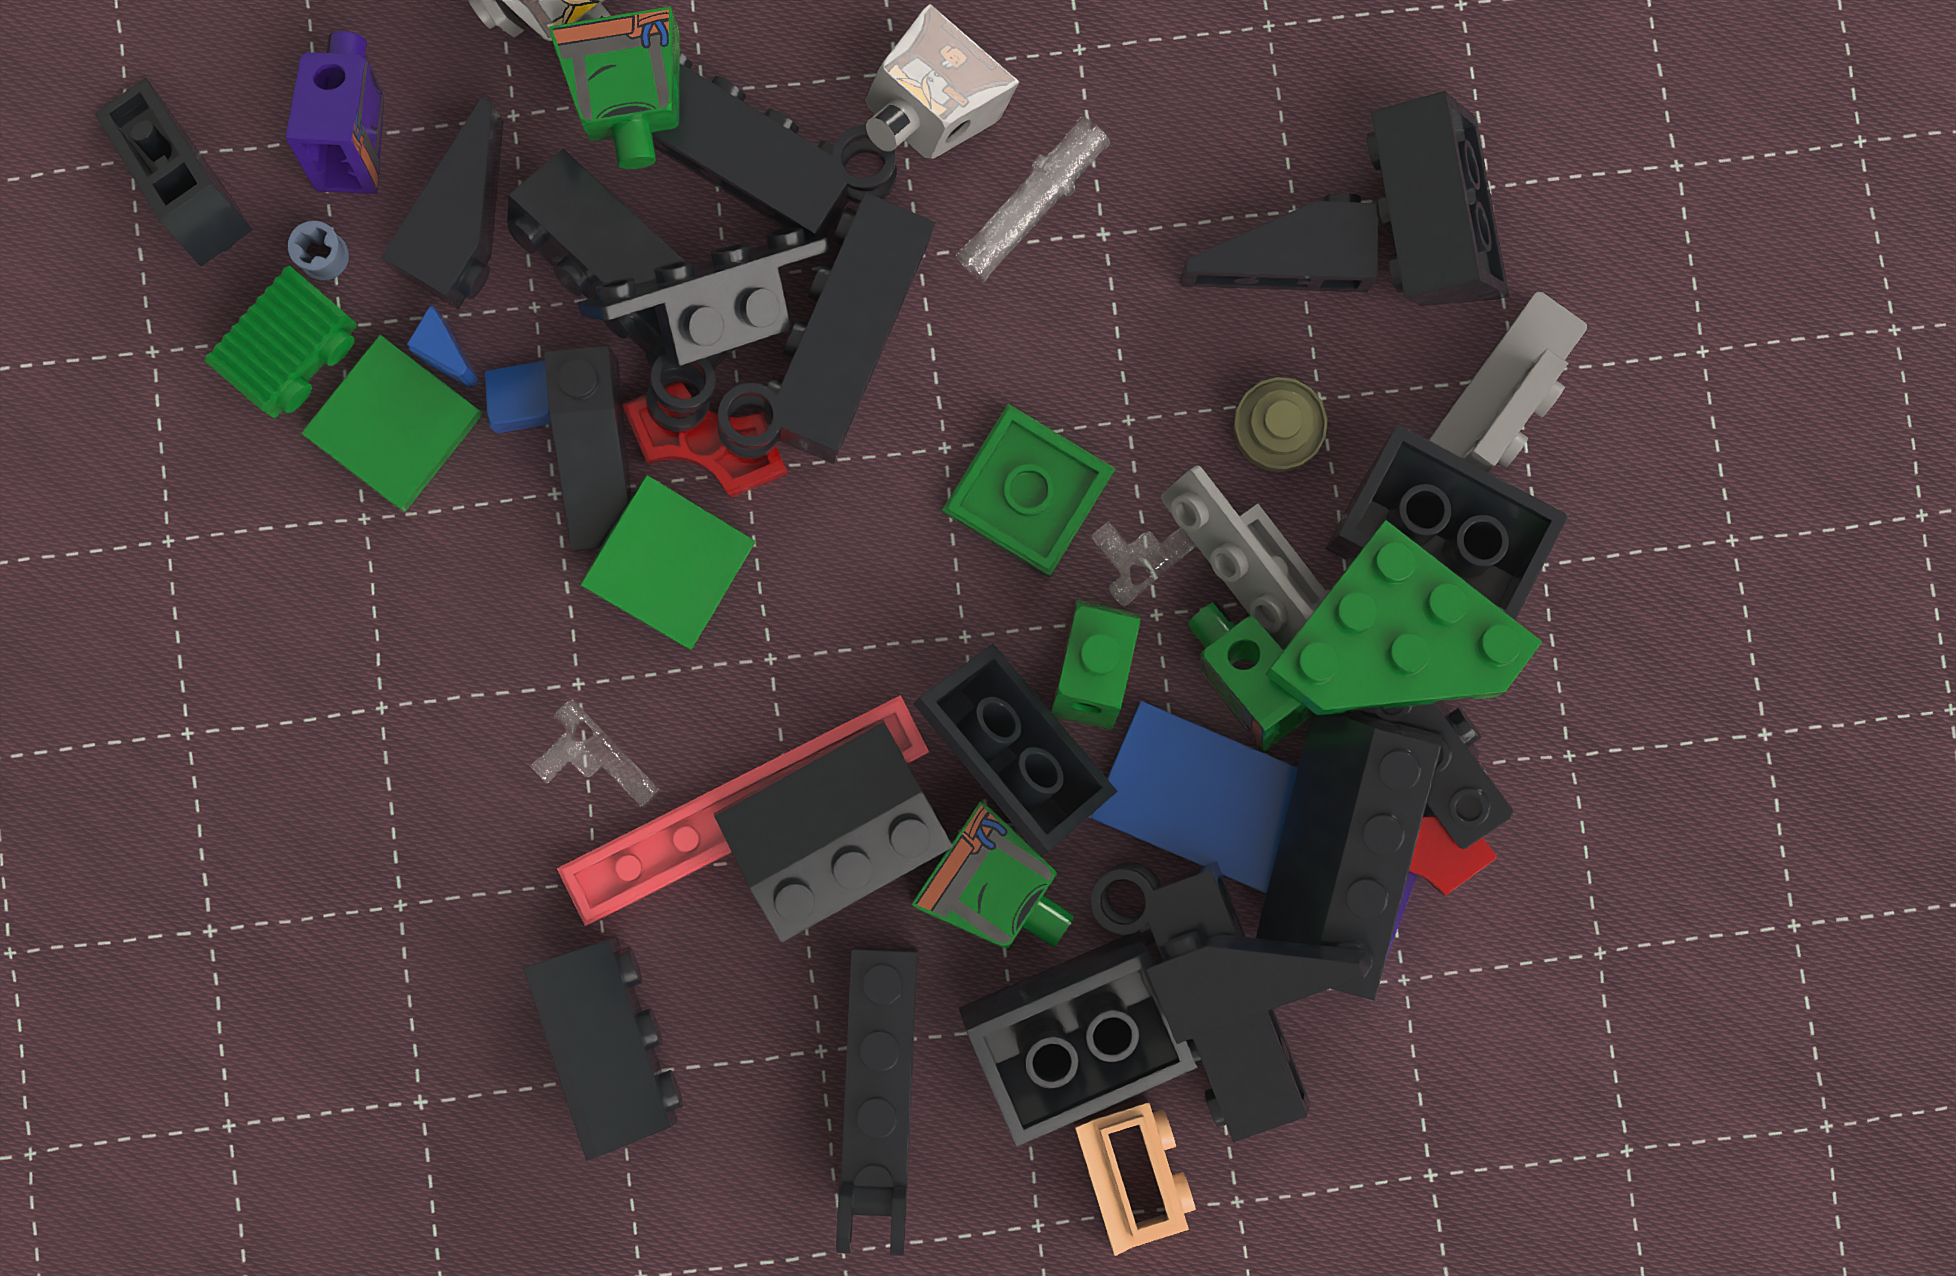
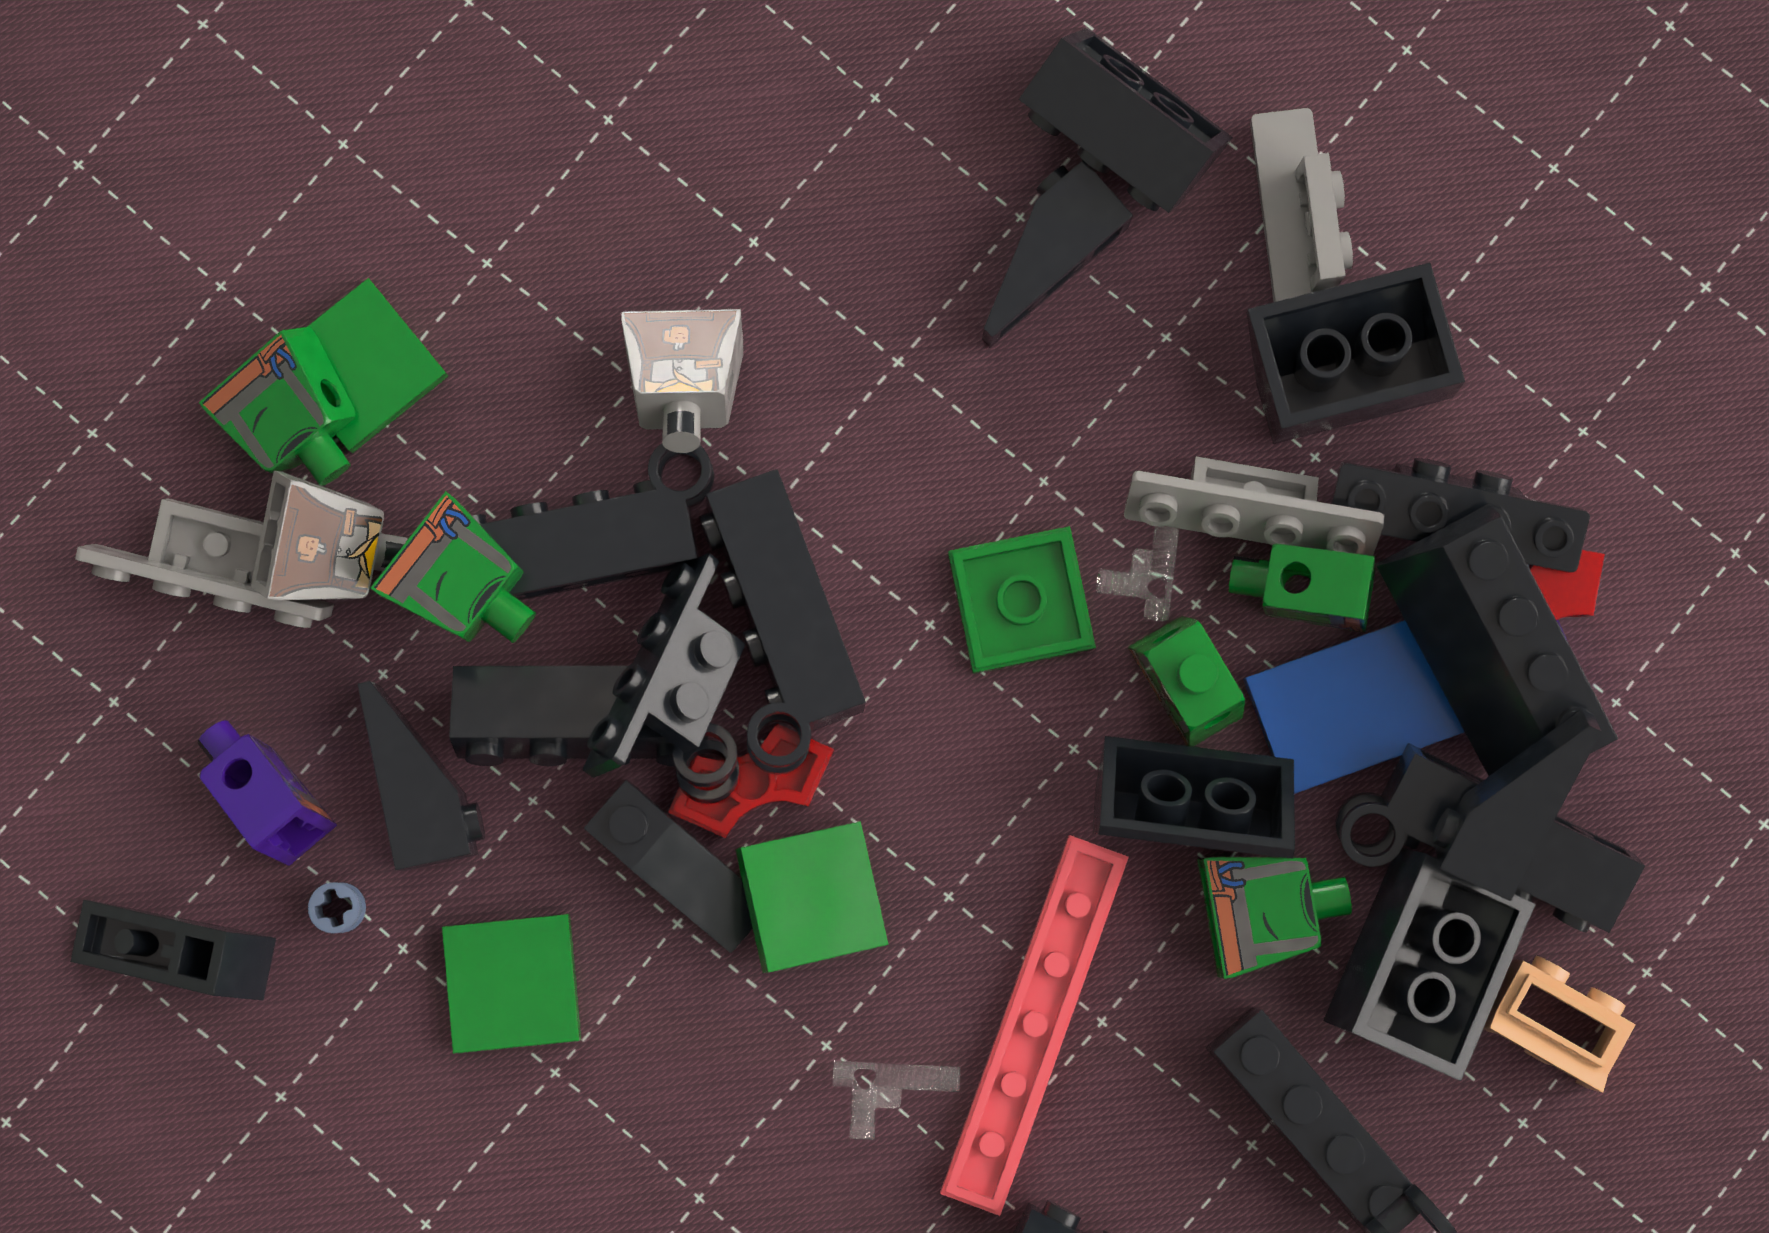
camera: 40 degrees left, 0 degrees up
green brick [204,265,358,419] -> none
blue slope [407,306,479,388] -> none
blue slope [485,360,551,434] -> none
black slope [714,719,953,943] -> none
clear pin [955,116,1111,283] -> none
olive plate [1232,377,1328,473] -> none
green plate [1265,520,1542,715] -> none

